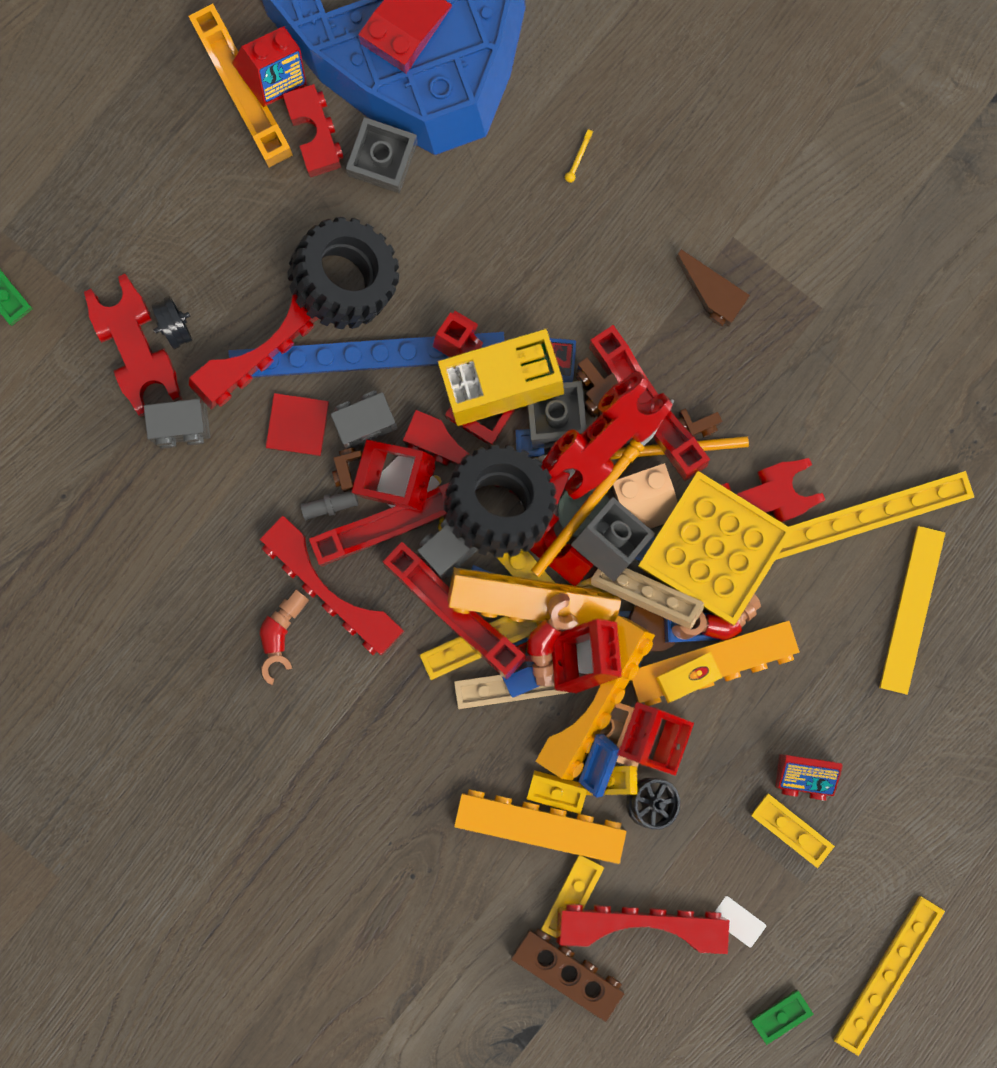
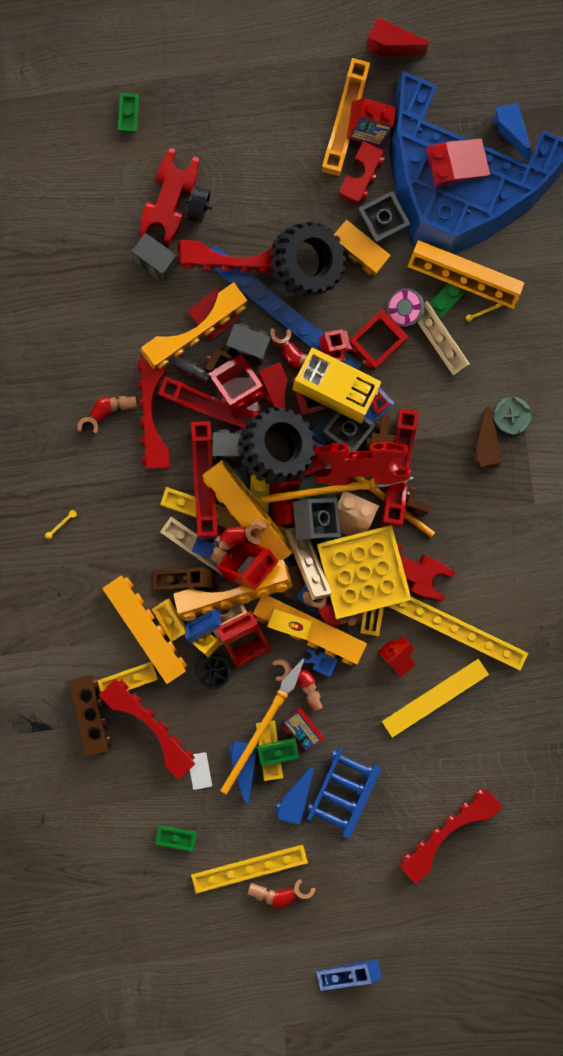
camera: 40 degrees right, 0 degrees up
none -> yellow hinge [45,510,77,540]
none -> light orange arch [140,282,248,370]
none -> reddish brown slope [153,567,215,591]
none -> light orange piece [220,659,304,795]
none -> blue slope [228,741,257,803]
none -> piece [248,879,315,909]
none -> green plate [257,738,299,766]
none -> piece [269,328,307,369]
none -> nougat piece [272,658,323,712]
none -> blue slope [275,766,314,824]
none -> blue plate [302,649,338,677]
none -> blue fence [305,748,382,839]
none -> light orange brick [334,219,391,276]
none -> red window [349,309,409,371]
none -> yellow tile [360,607,384,636]
none -> red brick [378,636,416,678]
none -> tile [387,289,424,327]
none -> light orange brick [407,240,524,309]
none -> tan plate [418,301,470,375]
none -> green plate [429,283,467,319]
none -> sand green tile [493,397,531,435]

